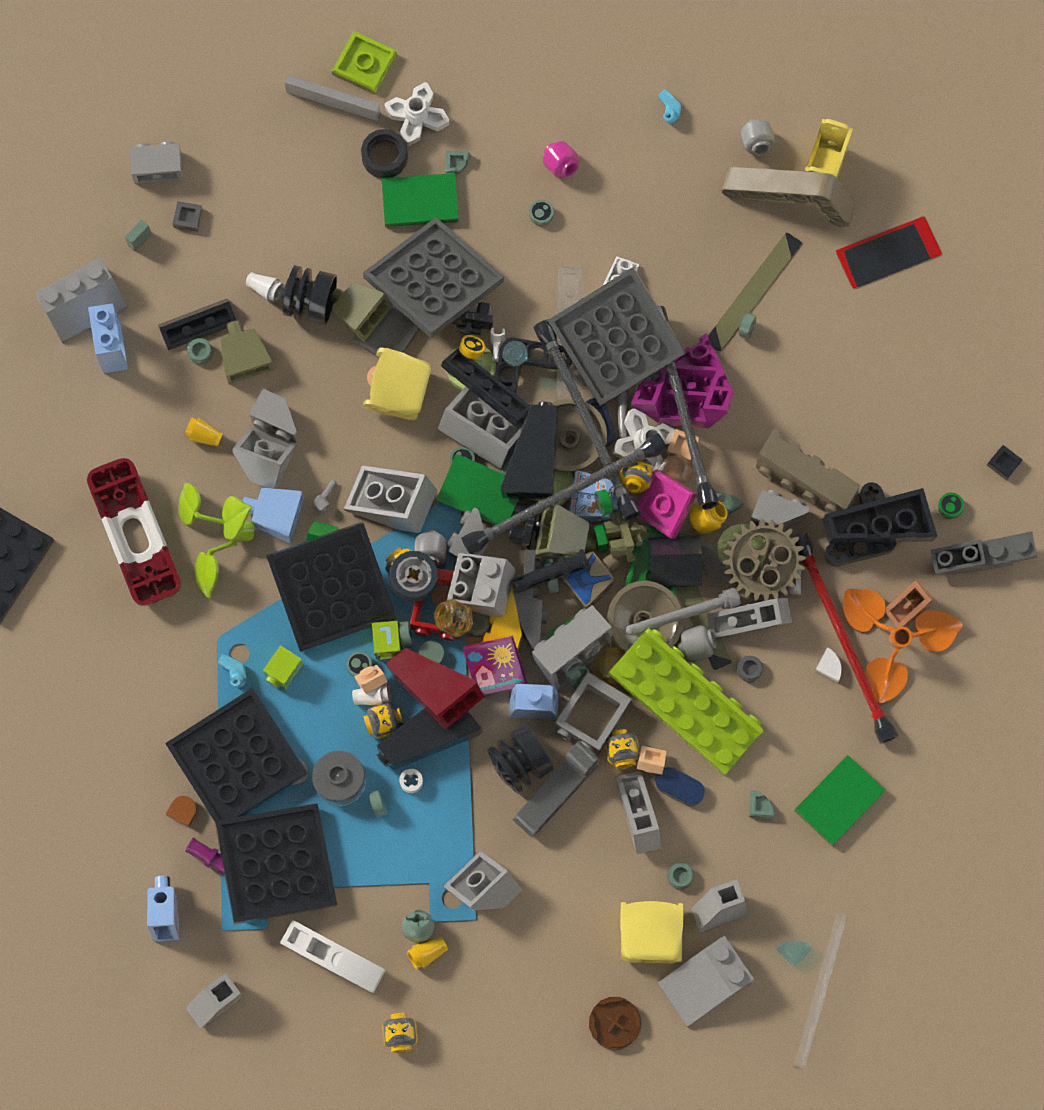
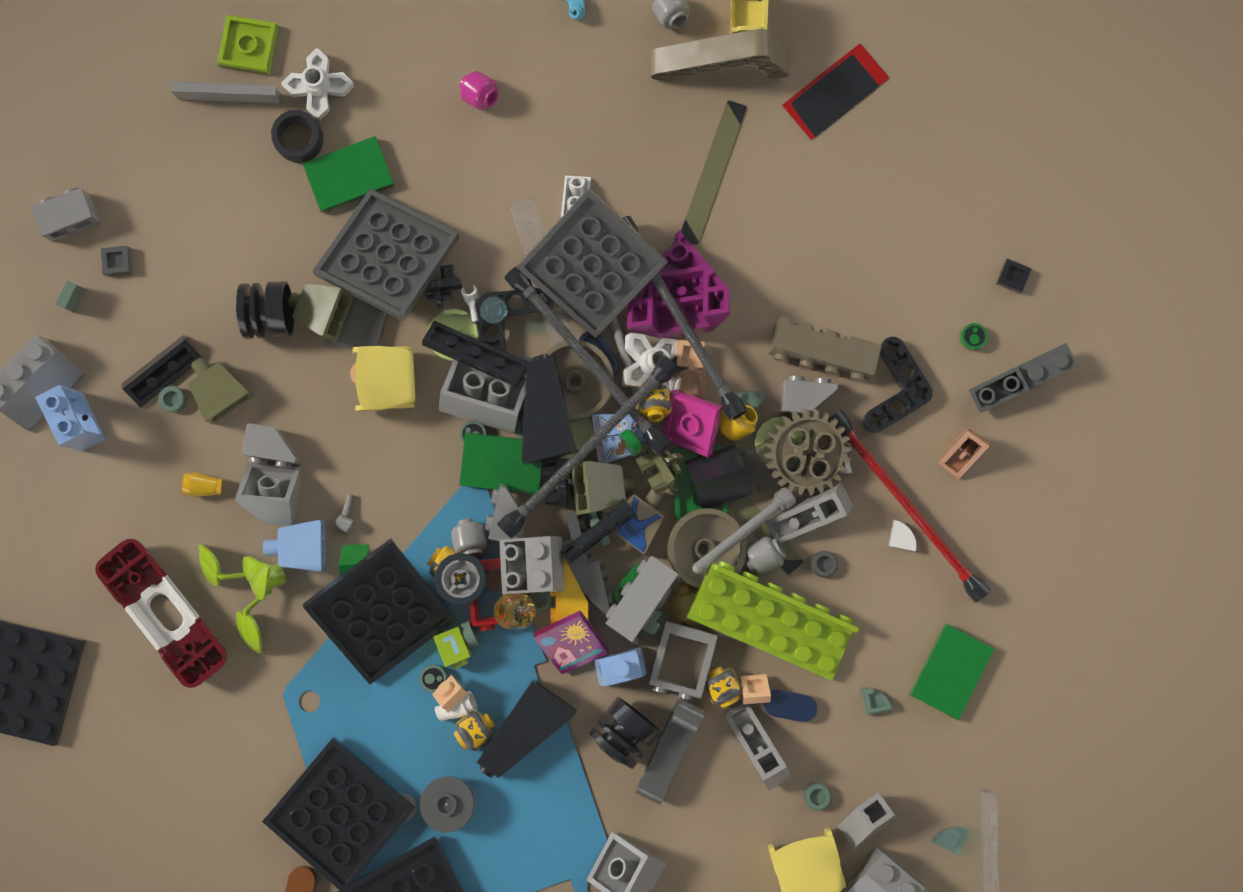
camera: 20 degrees left, 10 degrees up
medium azure arm [217,653,247,688] -> none
white cone [246,272,284,302] -> none
lime brick [263,645,303,689] -> none
light grey slope [344,465,438,533] -> none
sand green tile [369,790,387,817] -> none
dark red slope [386,648,485,729] -> none
white bush [399,769,423,794] -> none
sand green tile [419,641,444,664] -> none
sand green tile [445,151,470,175] -> none
yellow tile [459,335,485,359] -> none
sand green tile [529,200,554,226] -> none
green tile [593,524,609,554] -> none
sand green tile [739,313,757,339] -> none
black wedge [821,488,938,544] -> none
orange plant [843,588,963,703] -> none

